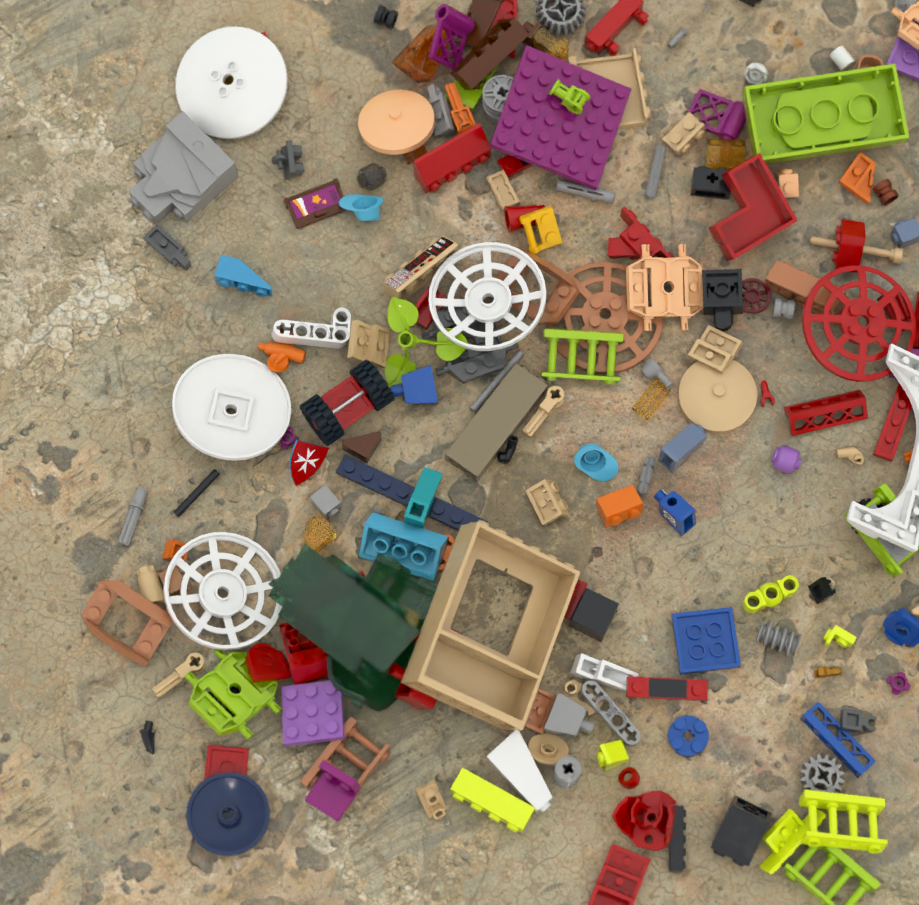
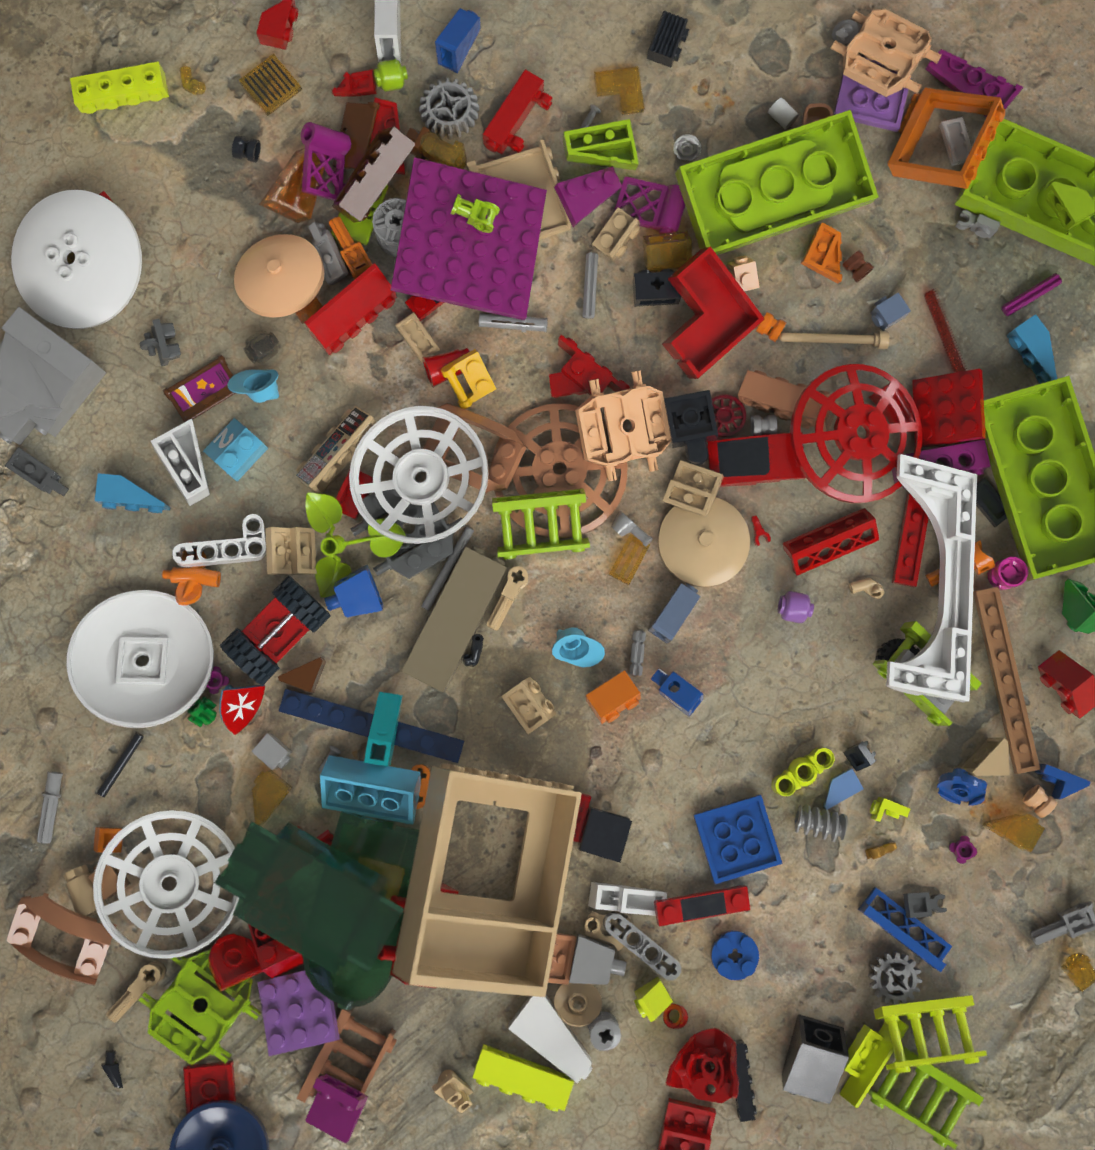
camera: 15 degrees left, 10 degrees up
red brick [832,219,866,273] -> none
none -> white wedge [151,419,210,506]
none -> green gear [187,696,217,727]
none -> medium azure slope [203,418,268,481]
none -> magenta wing [554,167,622,227]
none -> lime wedge [562,119,639,171]
none -> clear yellow plate [594,67,644,115]
none -> slope [707,432,806,487]
none -> orange wheel [756,312,787,342]
none -> medium blue tile [823,768,864,810]

